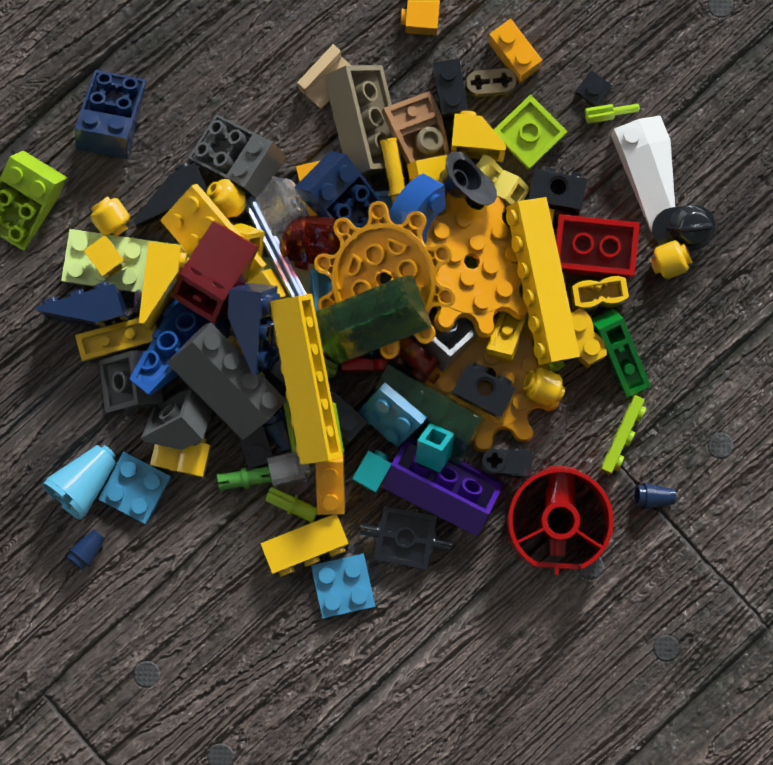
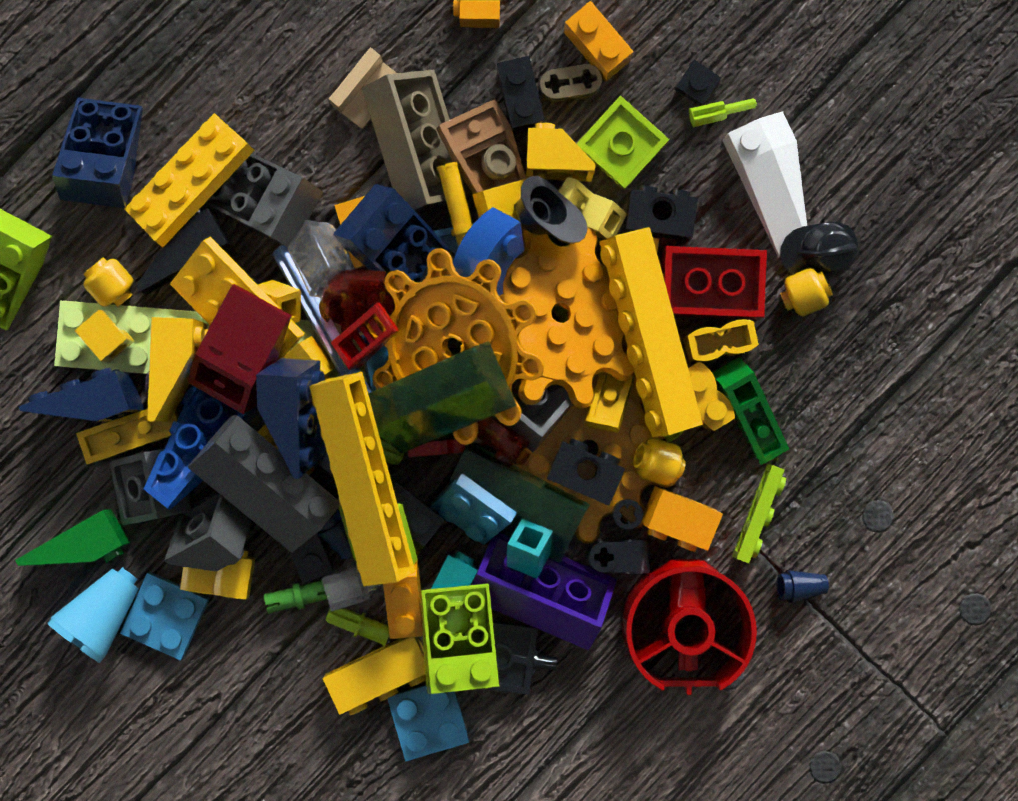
camera: 10 degrees left, 5 degrees up
dark blue cone [66,529,105,571] -> none
yellow head [207,179,246,219] -> none
none -> green slope [15,509,130,566]
none -> yellow plate [124,113,255,247]
none -> red slope [330,302,399,370]
none -> lime slope [421,584,499,694]
none -> black bush [612,499,643,530]
none -> light orange brick [641,485,723,552]

